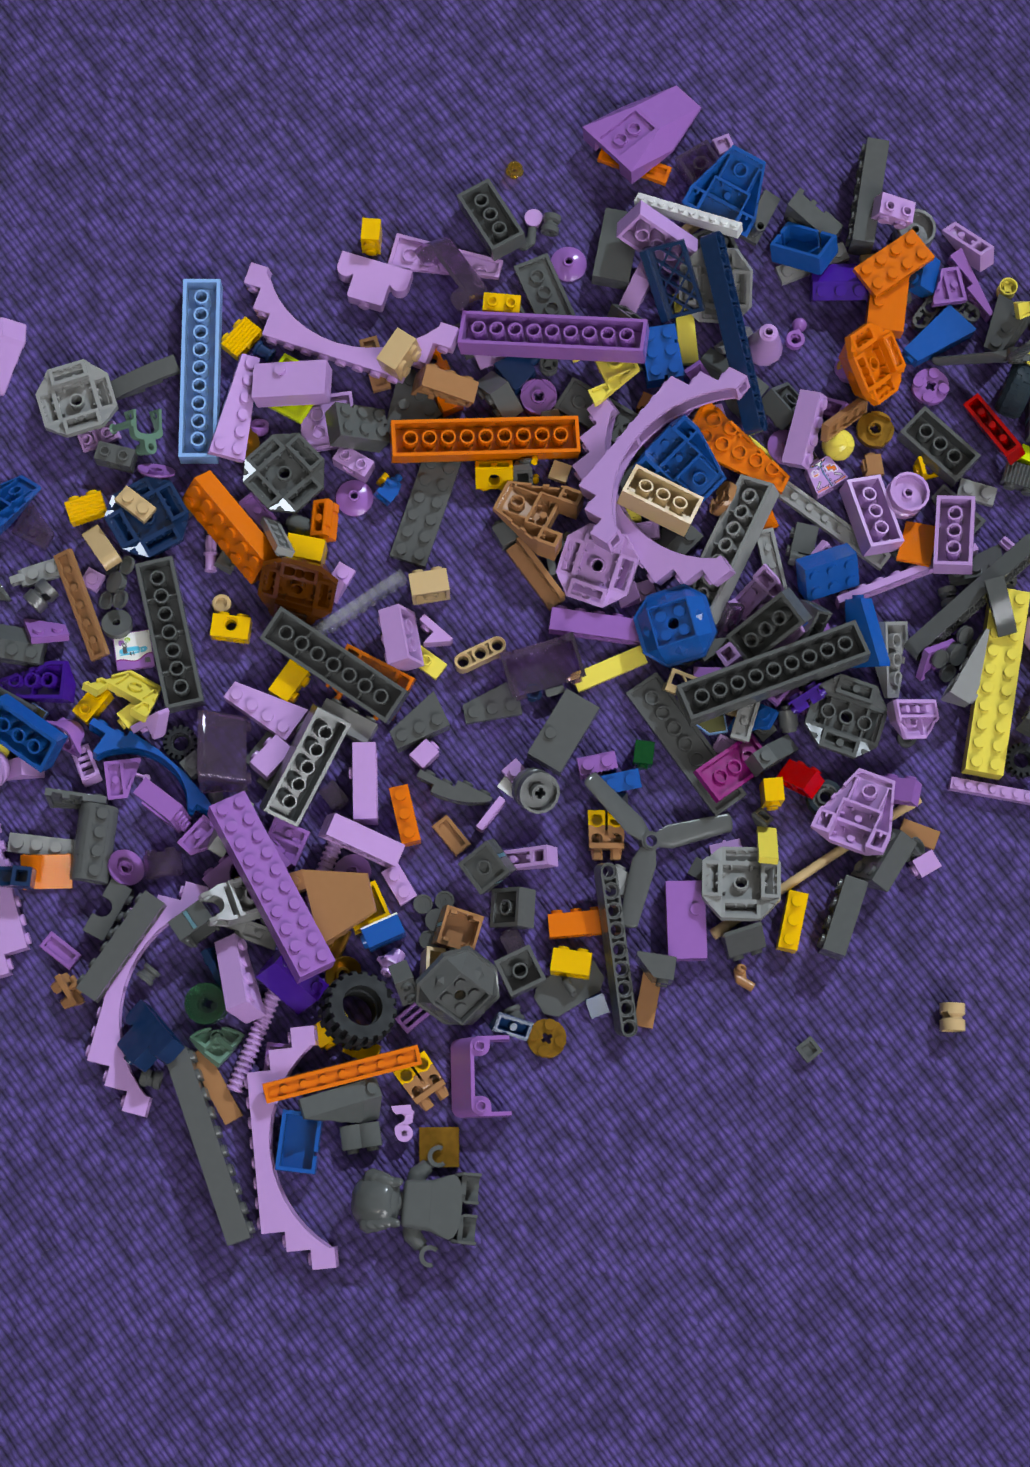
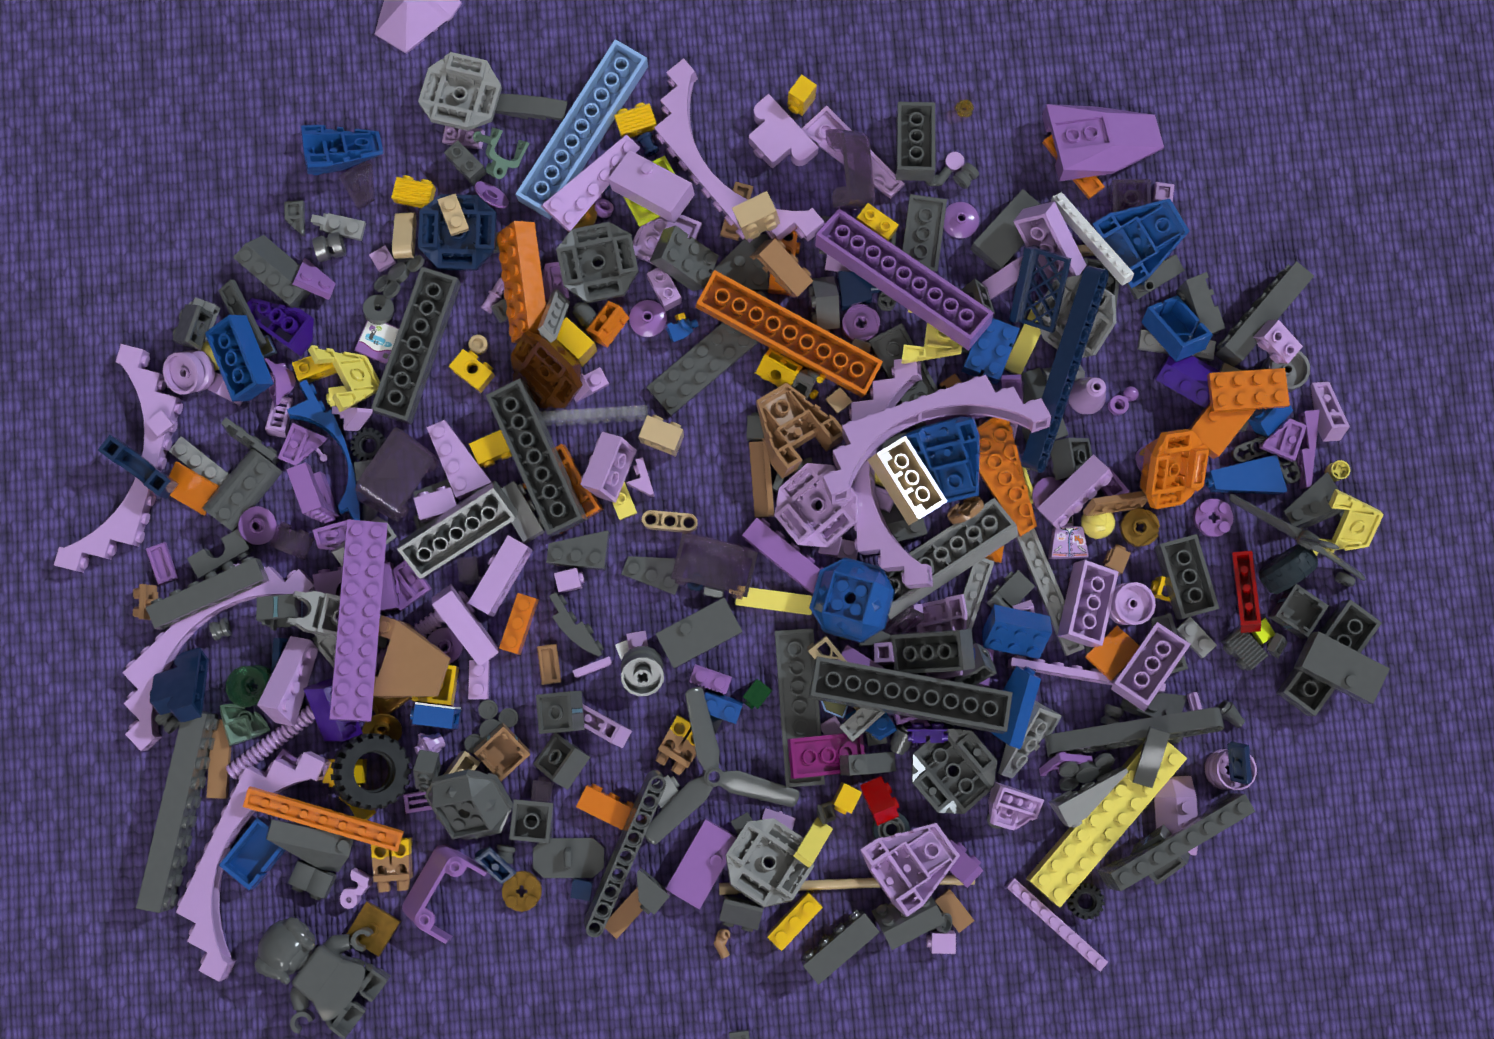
camera: 30 degrees right, 5 degrees up
medium nougat plate [53,549,110,661] -> none
yellow brick [550,946,593,980] -> none

